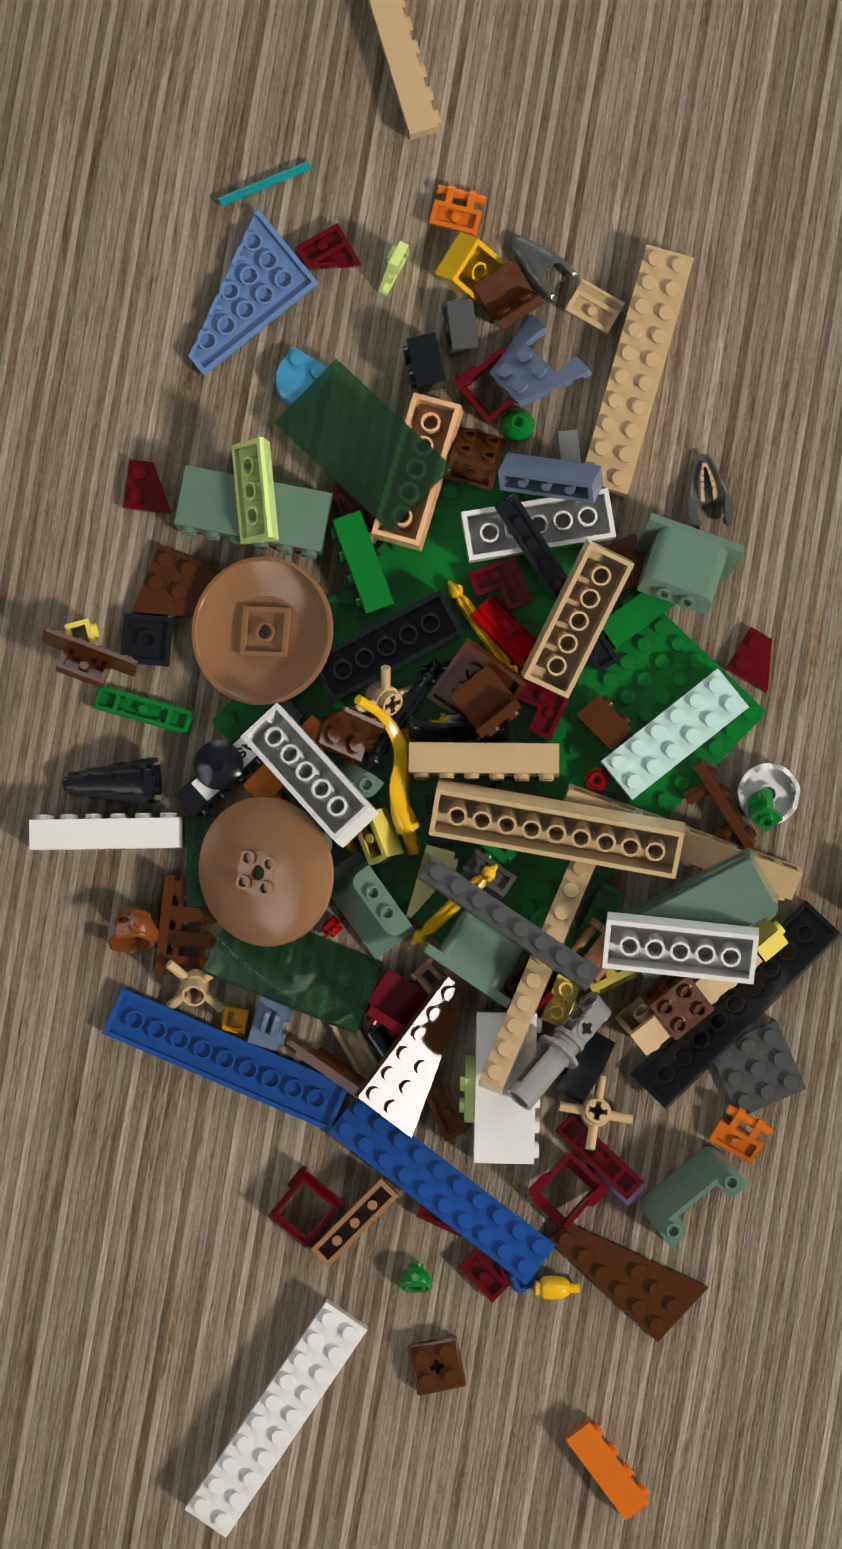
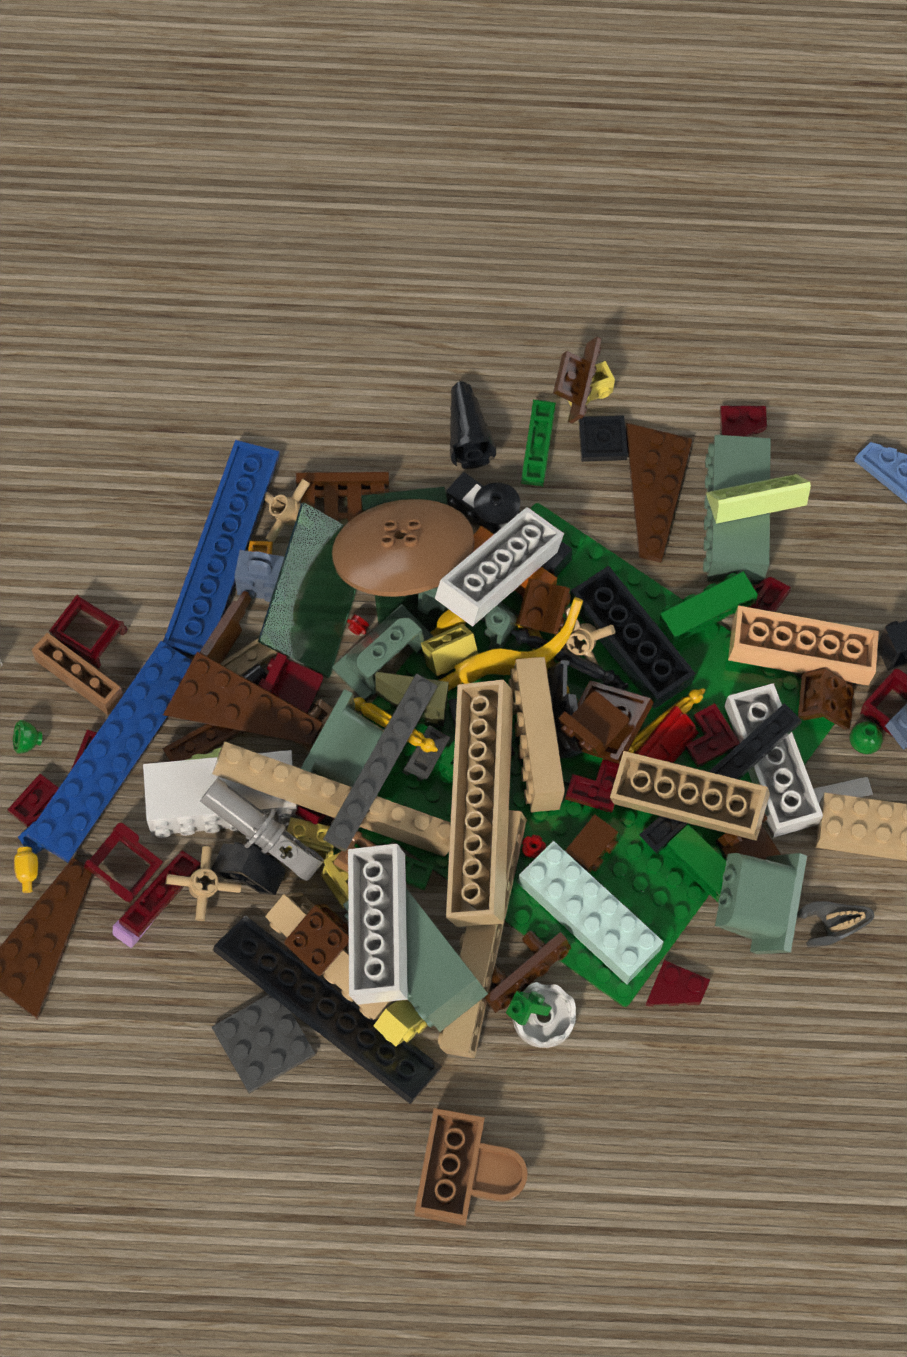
camera: 80 degrees right, 20 degrees down
white brick [29,813,183,850] -> none
dark orange helmet [107,906,159,953] -> none
medium nougat dish [192,556,333,705] -> none
dark azure slope [274,346,334,407] -> none
clear green piece [274,359,452,532] -> none
sand blue brick [498,452,603,504] -> none
sand green windscreen [641,1146,749,1248] -> none
orange plate [709,1104,773,1164] -> none

